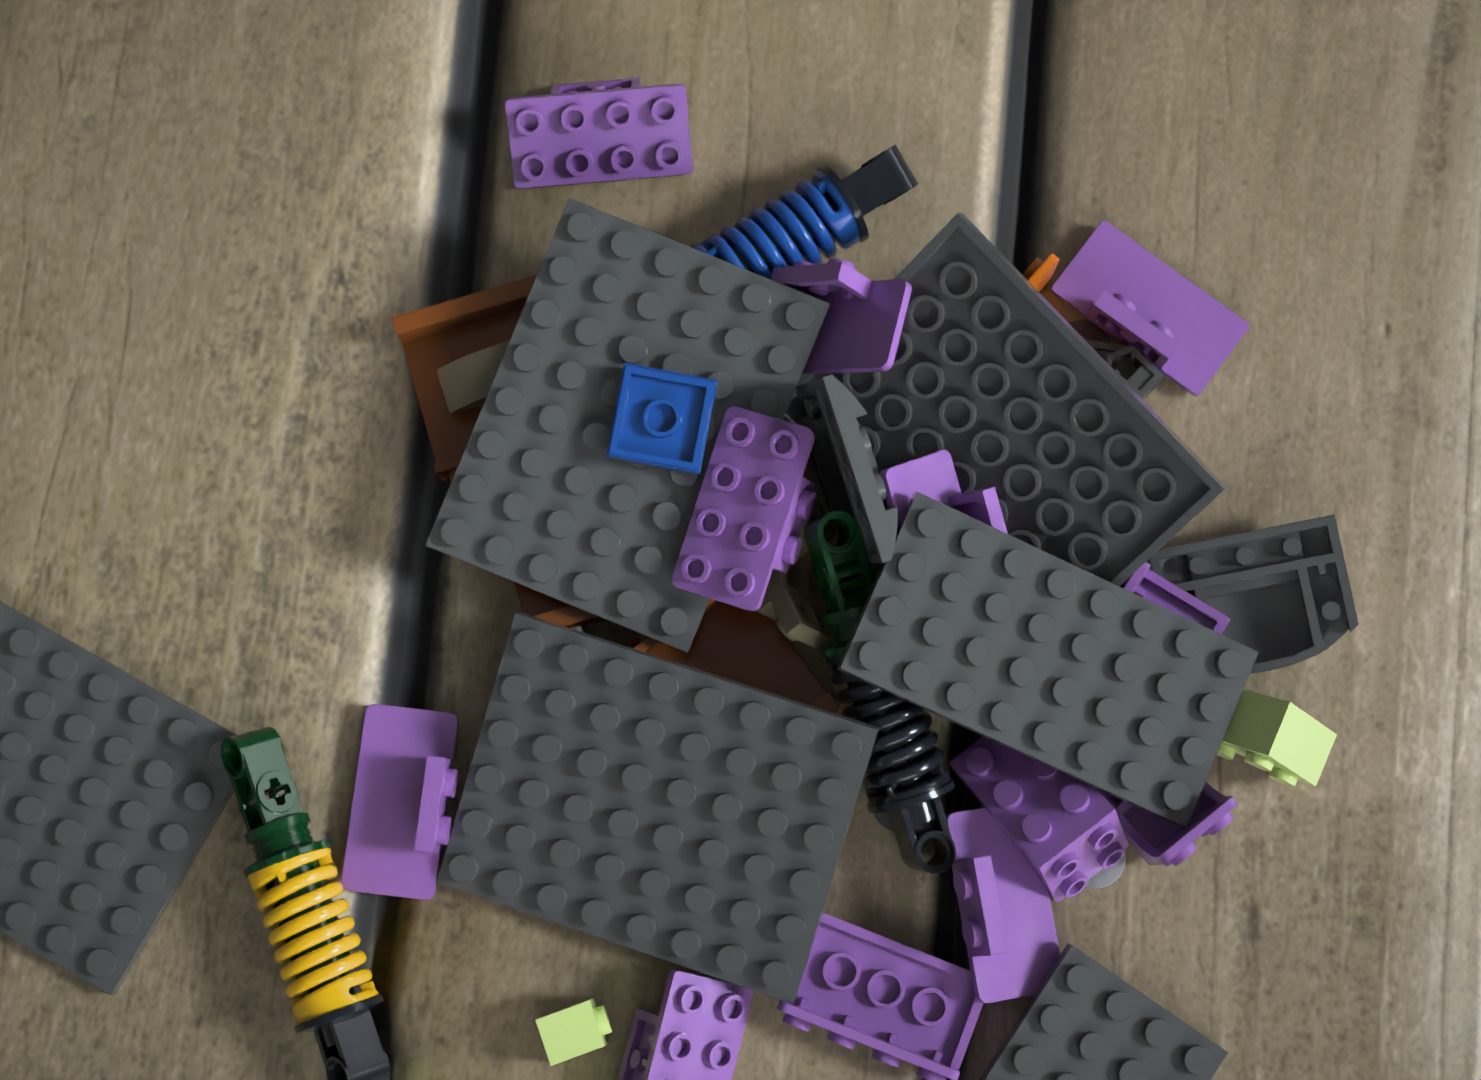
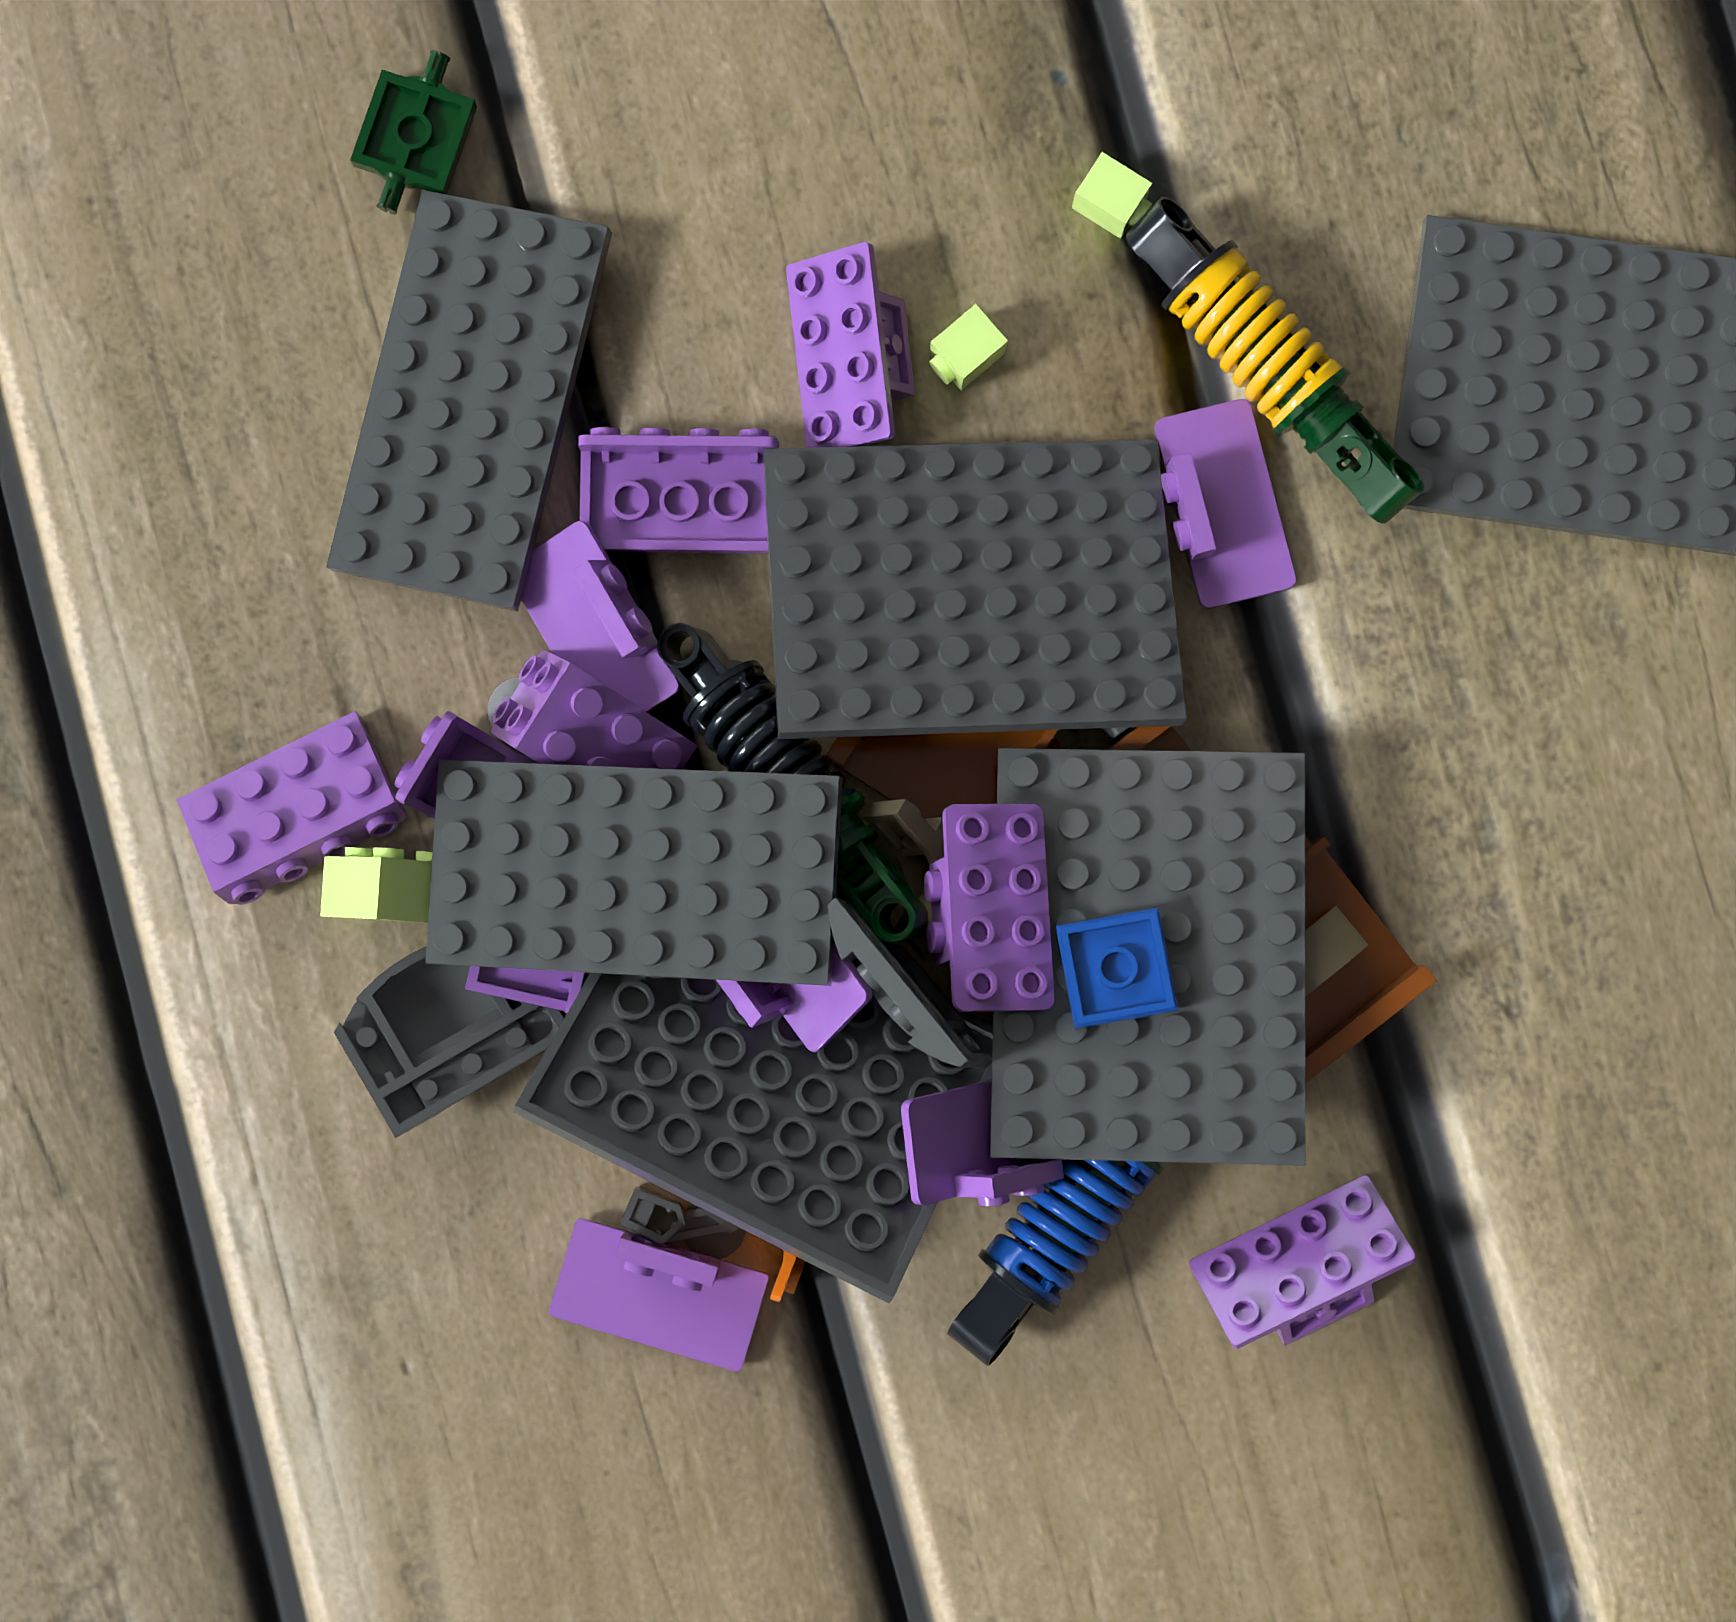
camera: 155 degrees right, 5 degrees up
none -> medium lavender bracket [176,711,408,905]

